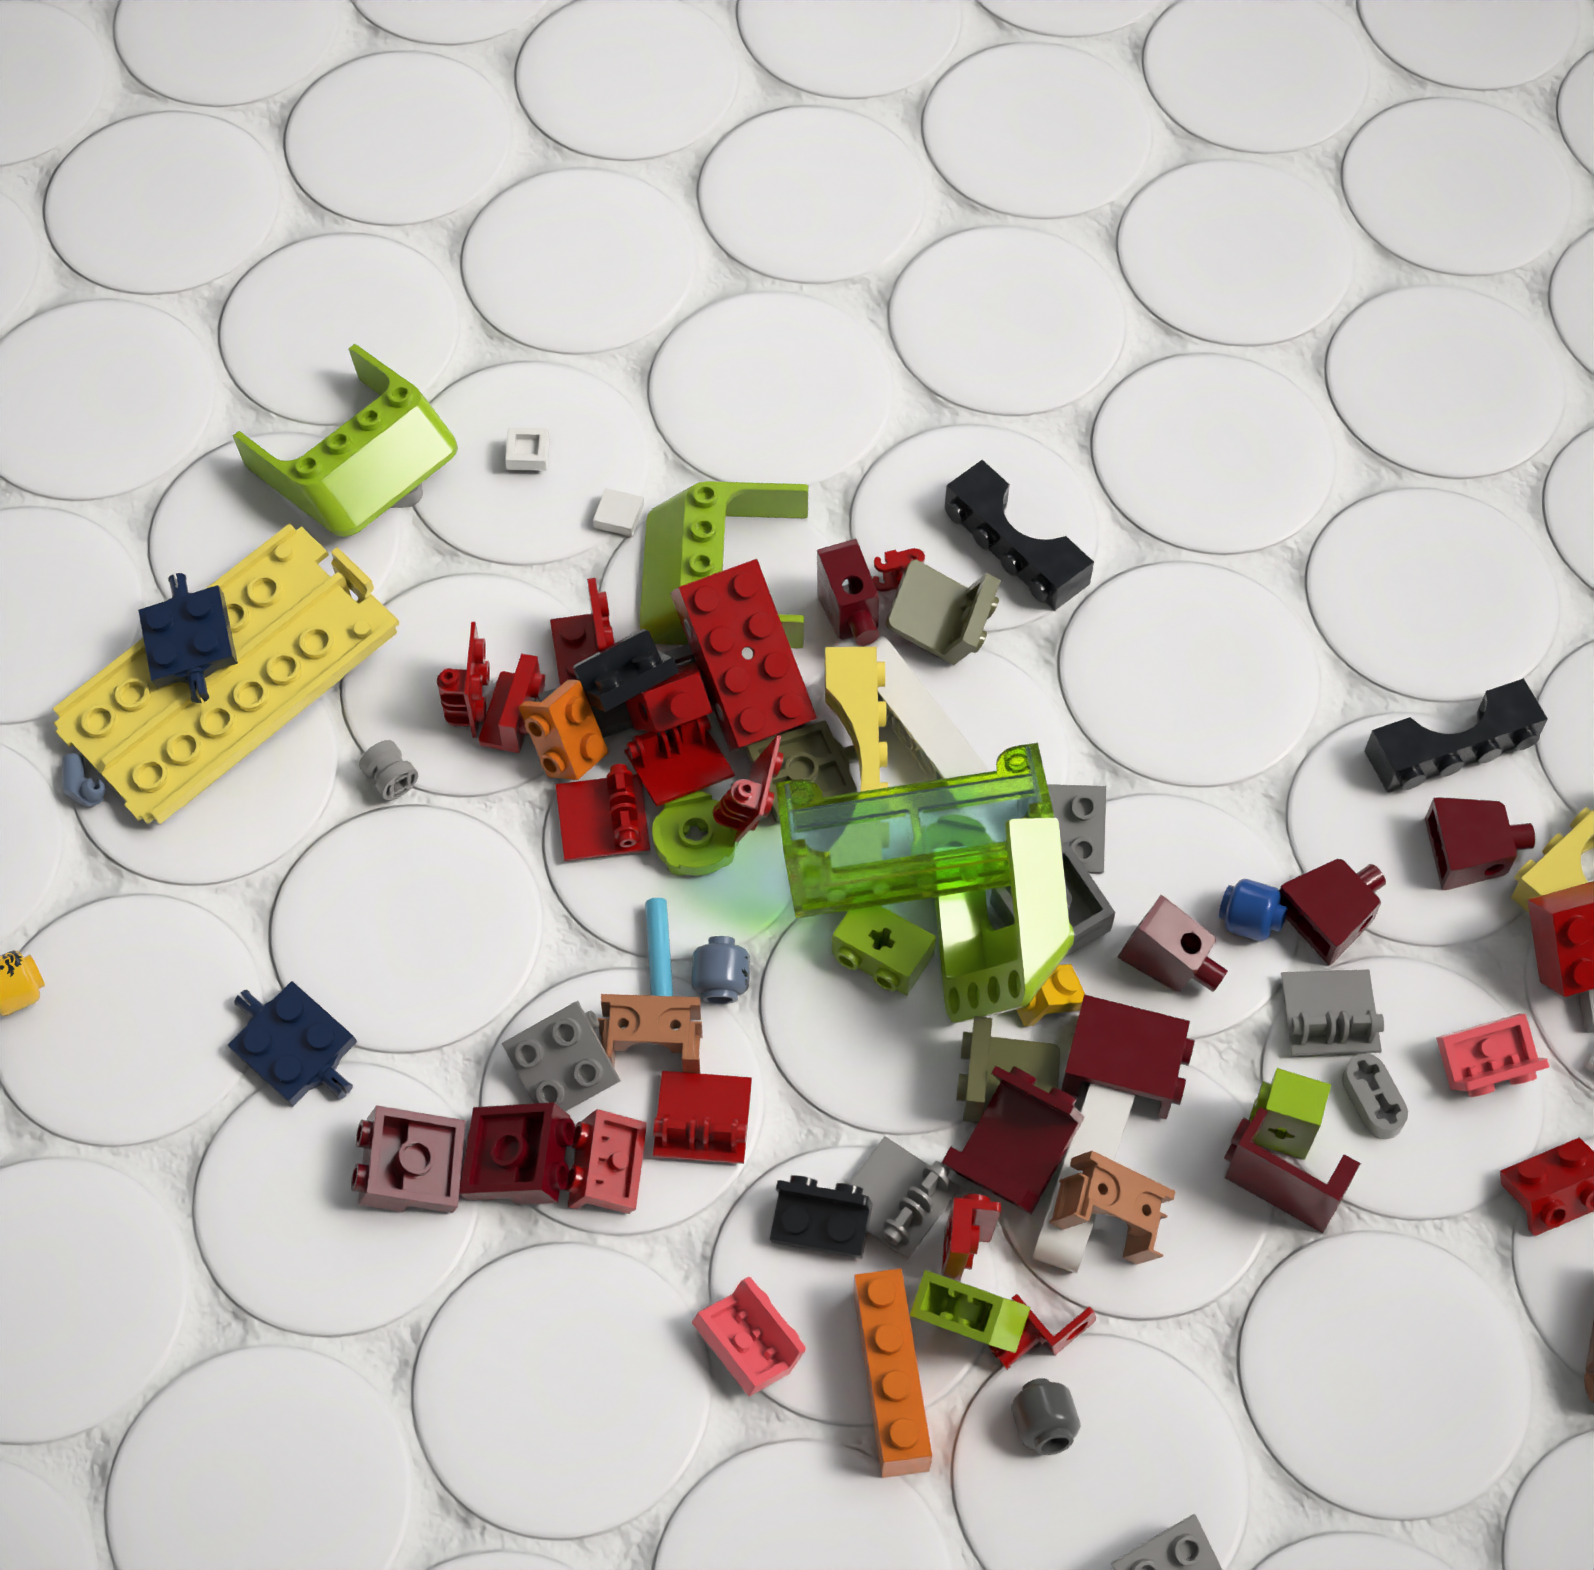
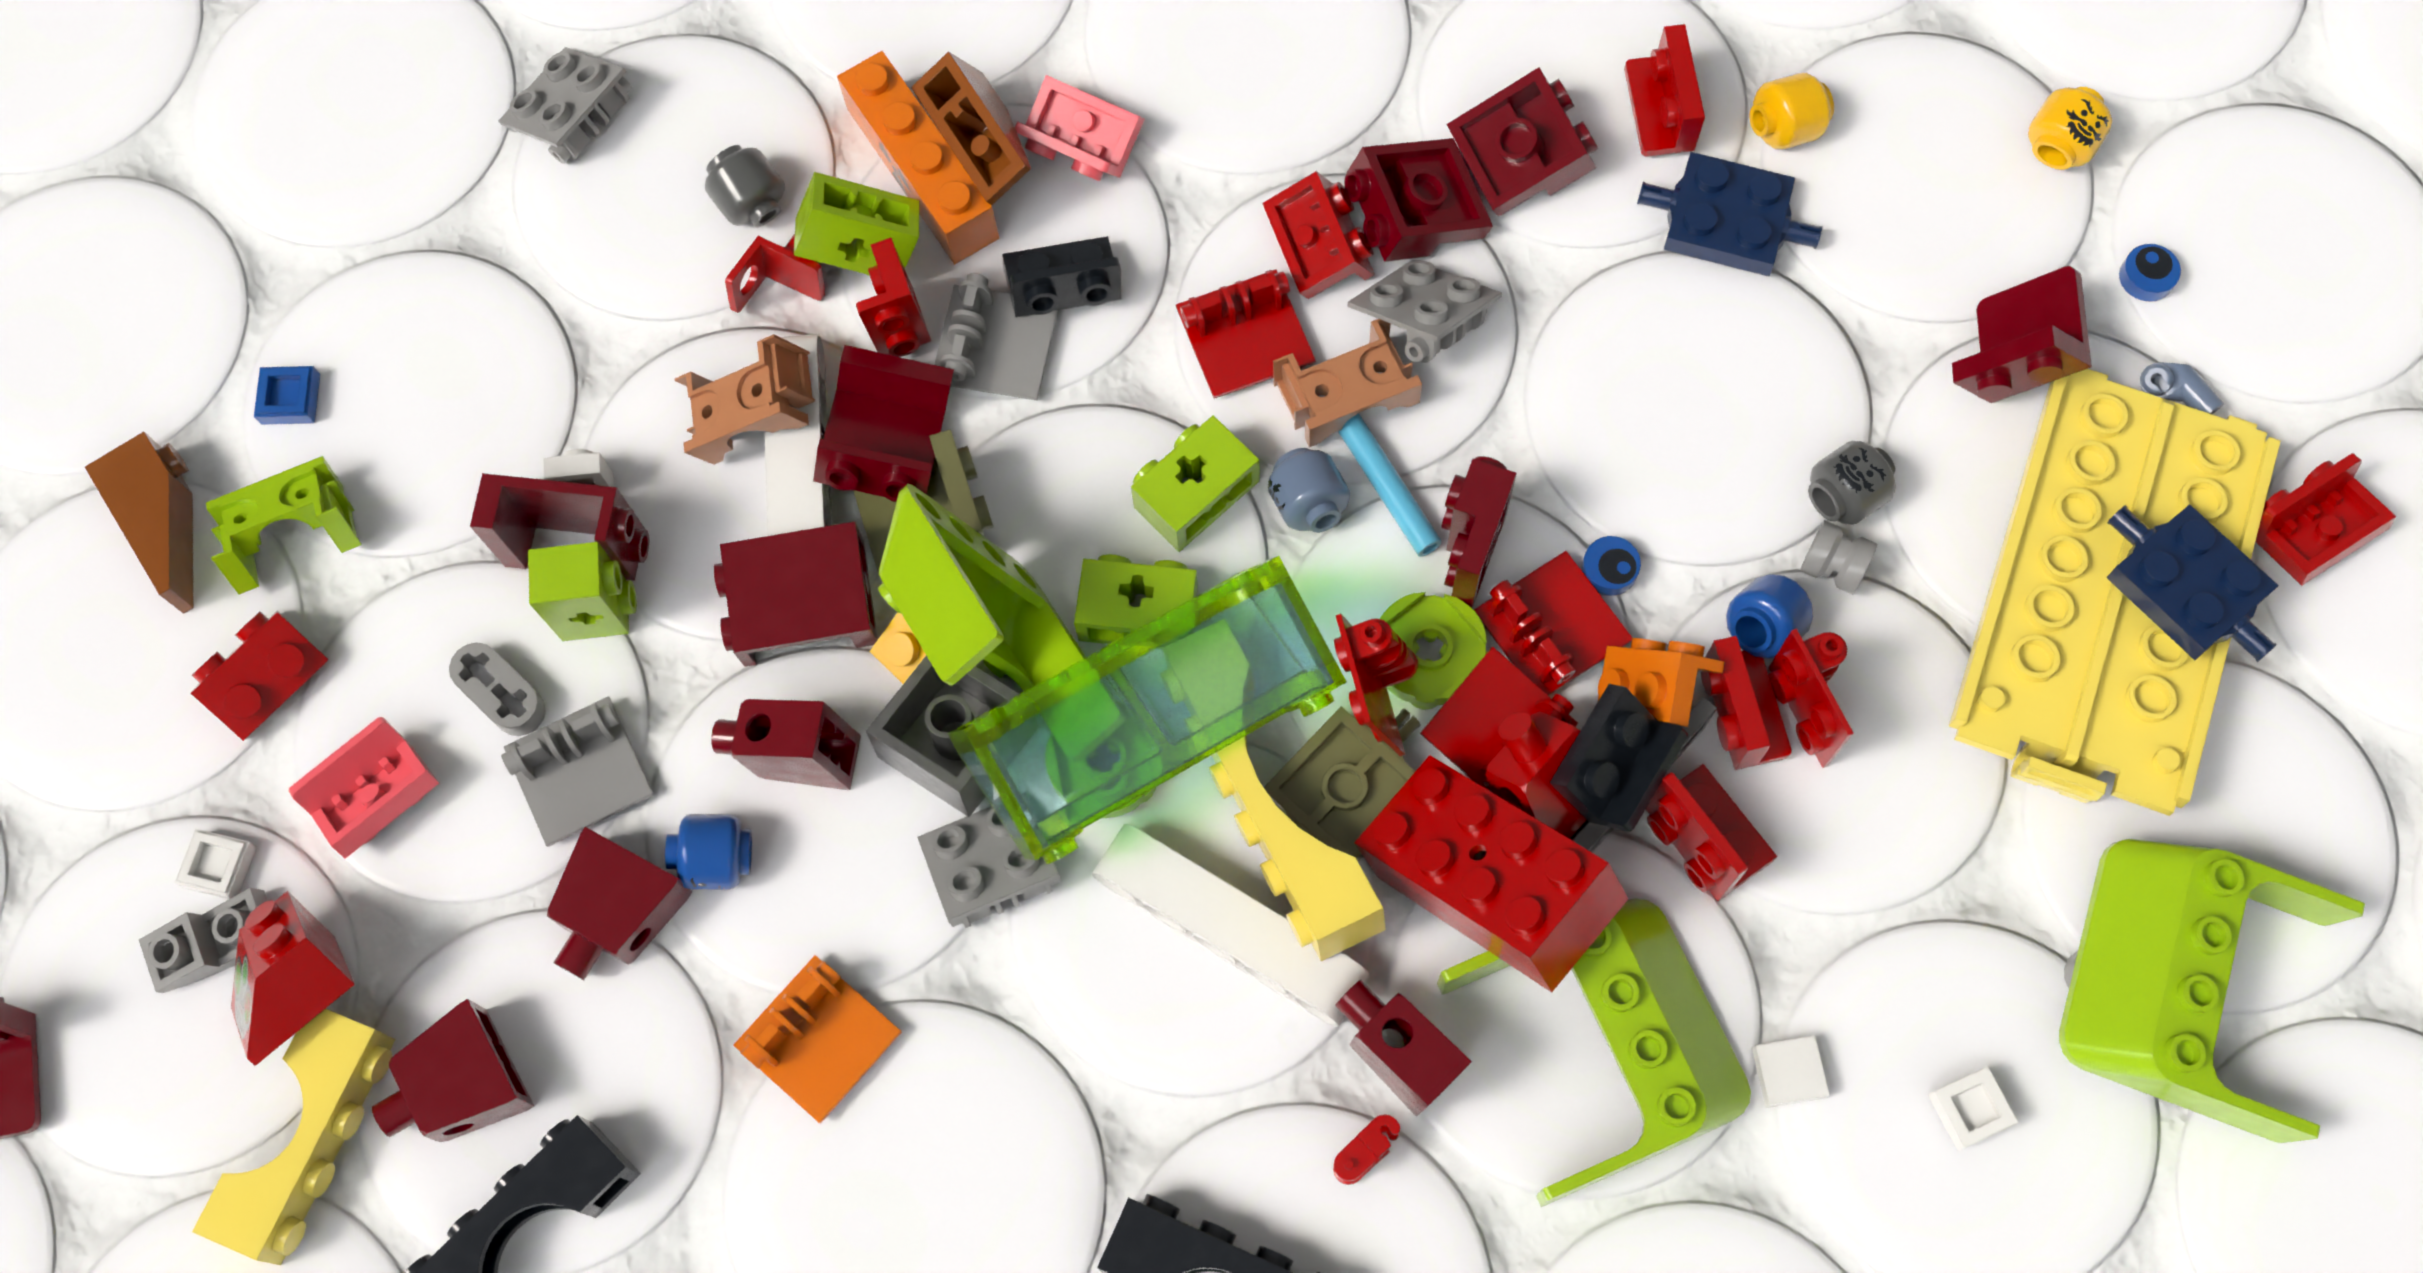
camera: 160 degrees right, 10 degrees up
bracket [885,560,1001,665] -> none
none -> lime piece [206,456,362,595]
none -> blue tile [254,366,321,425]
none -> white plate [543,449,614,487]
none -> orange hinge [733,955,902,1124]
none -> dark orange slope [911,51,1031,205]
none -> lime brick [1131,415,1260,552]
none -> dark red plate [1441,456,1517,609]
none -> blue tile [1582,536,1641,596]
none -> red bracket [1624,24,1705,157]
none -> blue head [1726,574,1813,659]
none -> yellow head [1749,73,1834,149]
none -> dark grey head [1808,441,1896,525]
none -> dark red bracket [1952,266,2092,403]
none -> blue tile [2119,244,2181,302]
none -> red bracket [2255,453,2397,586]

